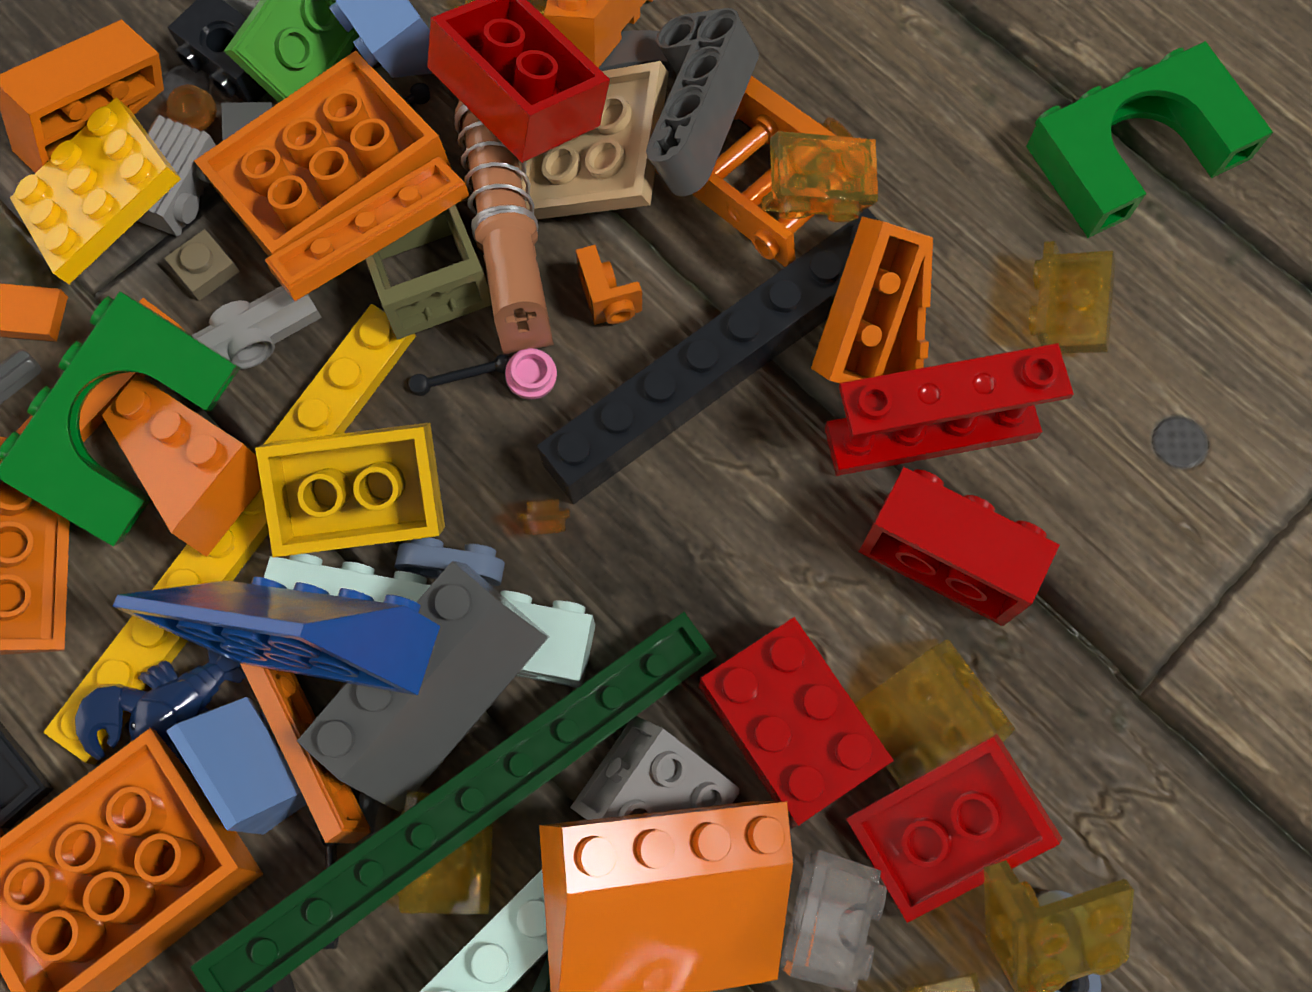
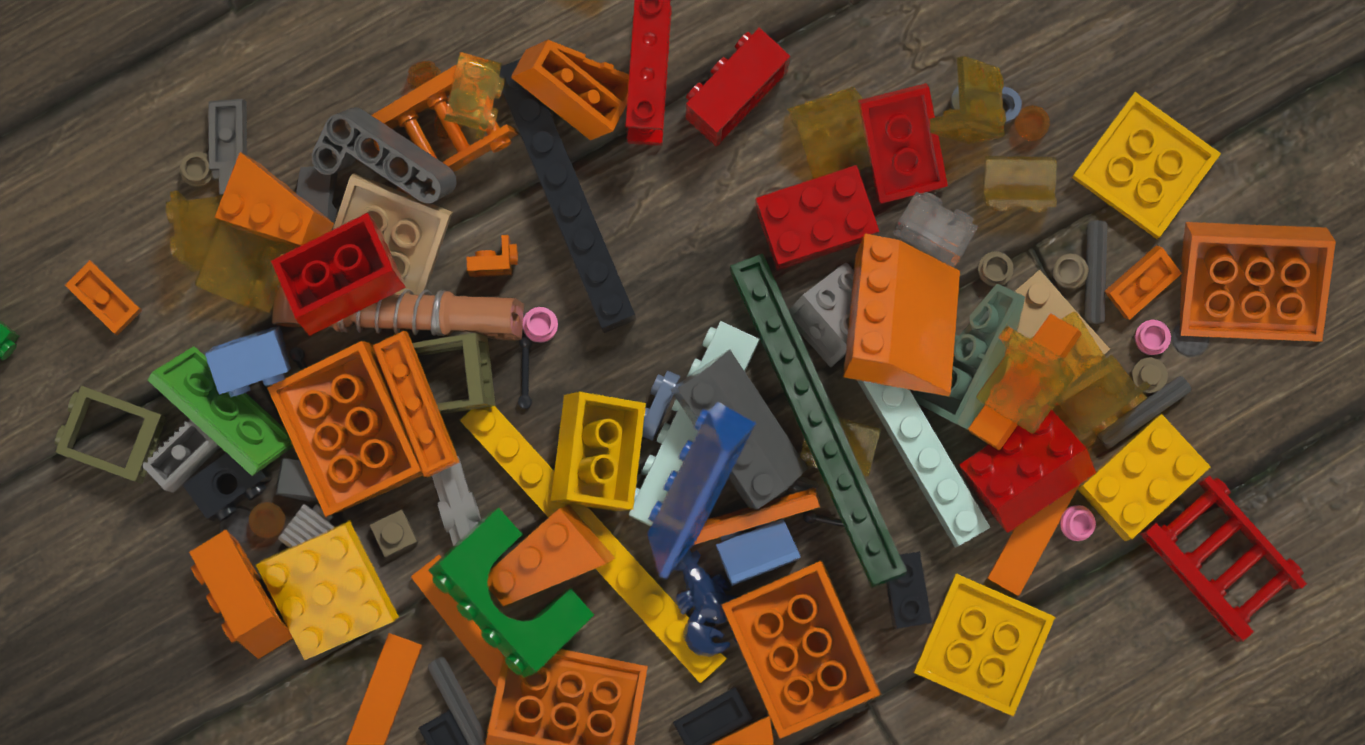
camera: 75 degrees left, 10 degrees up
clear orange plate [517,498,570,534] -> none

